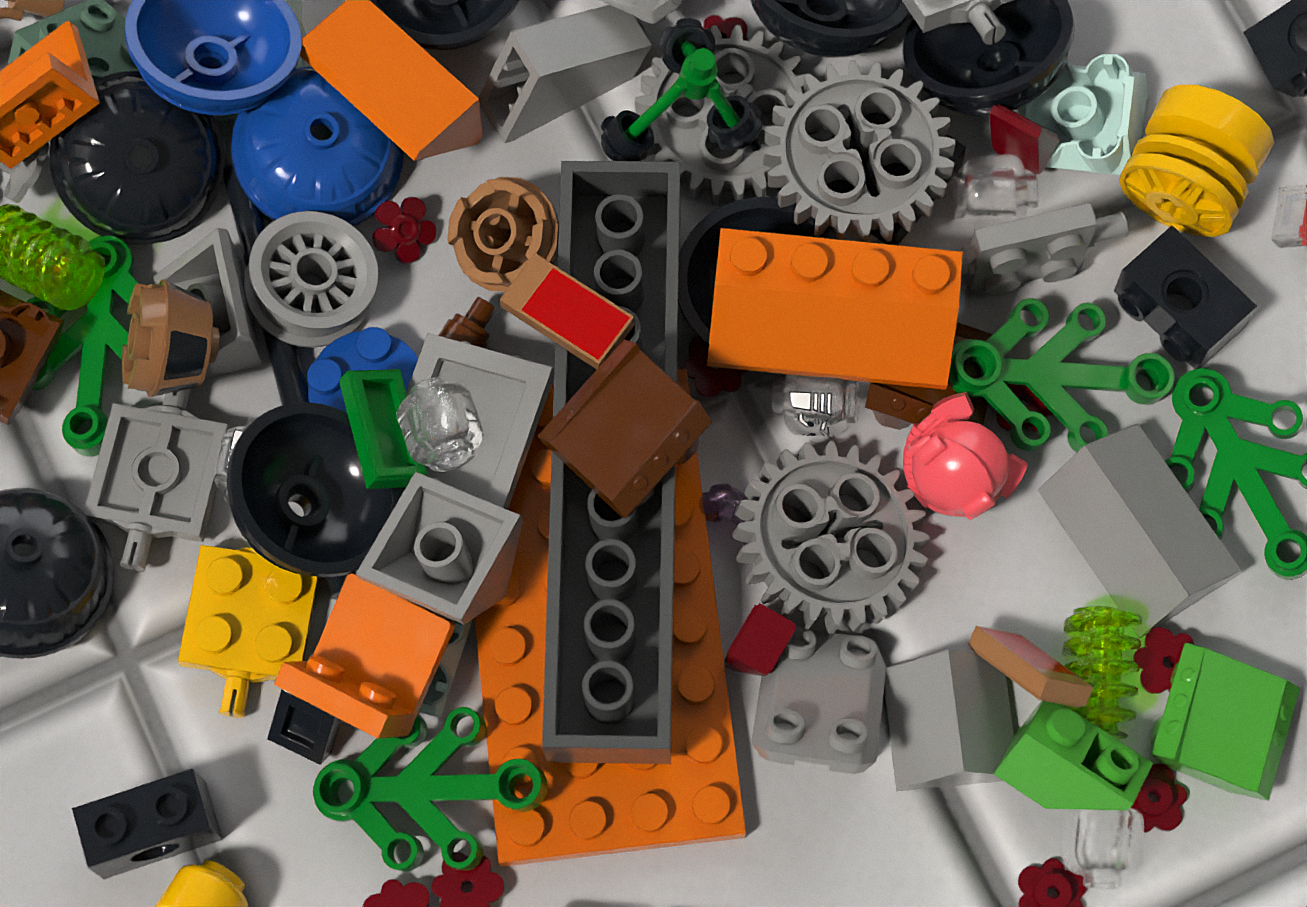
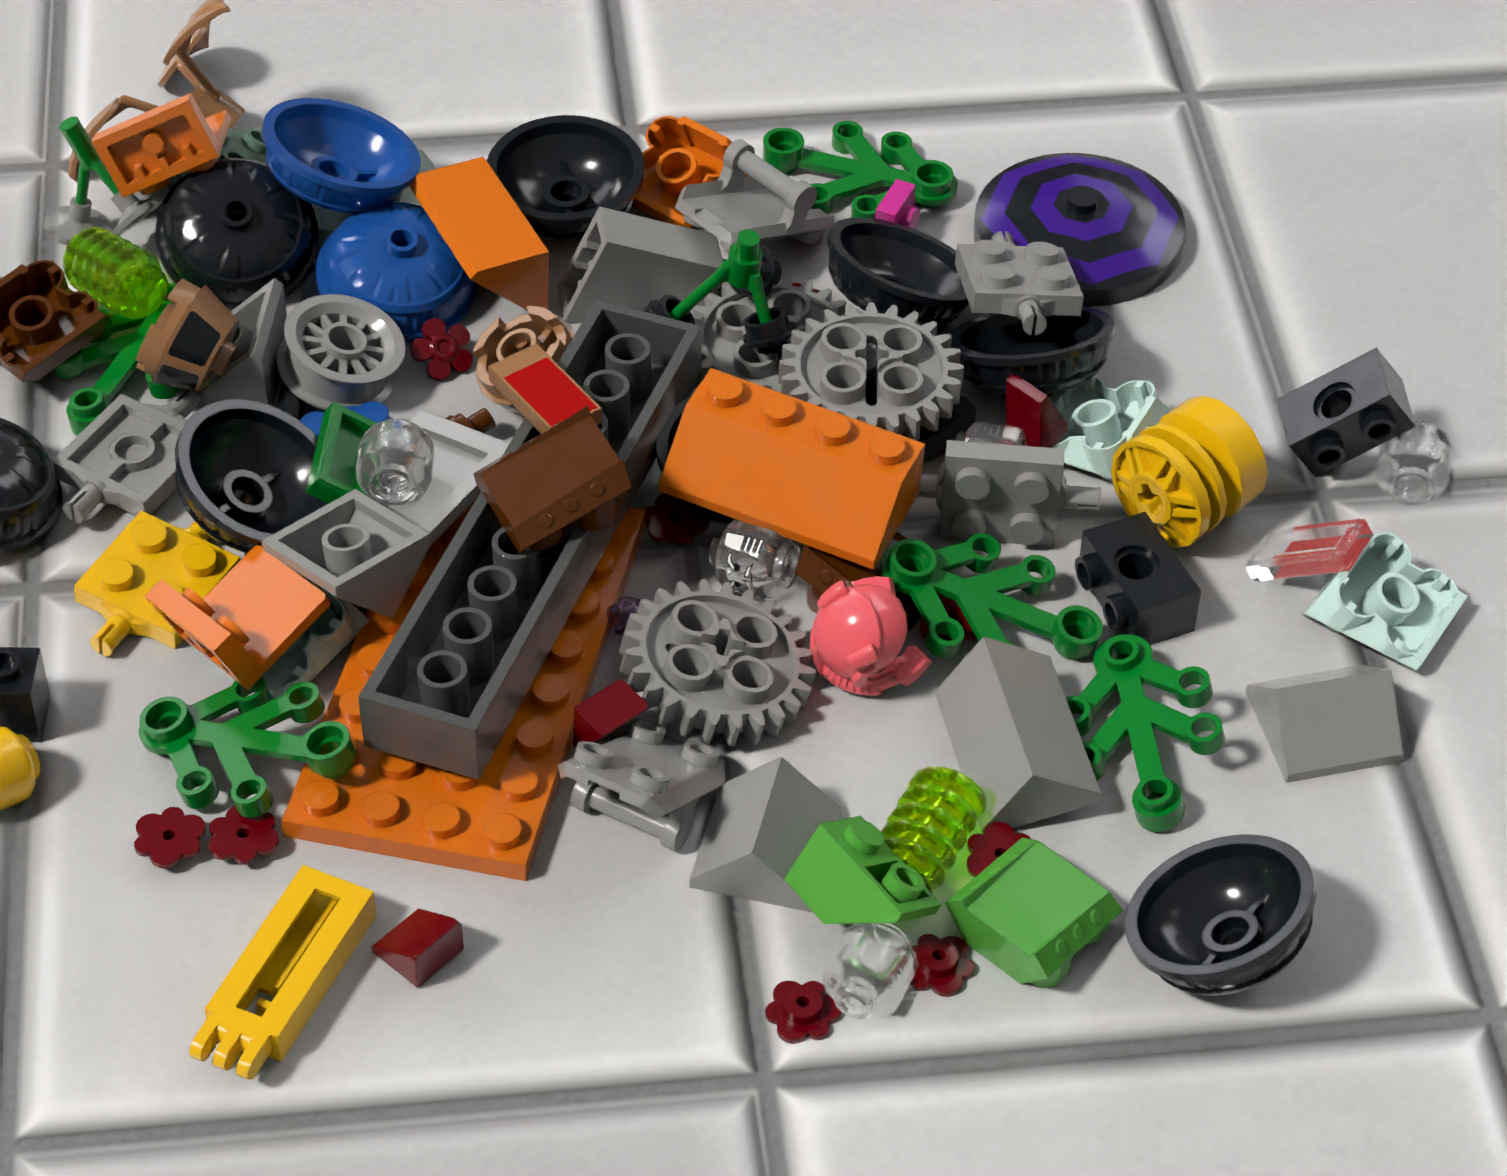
camera: 15 degrees right, 25 degrees down
black plate [267,689,341,765] -> none
medium nougat tile [968,626,1094,708] -> none

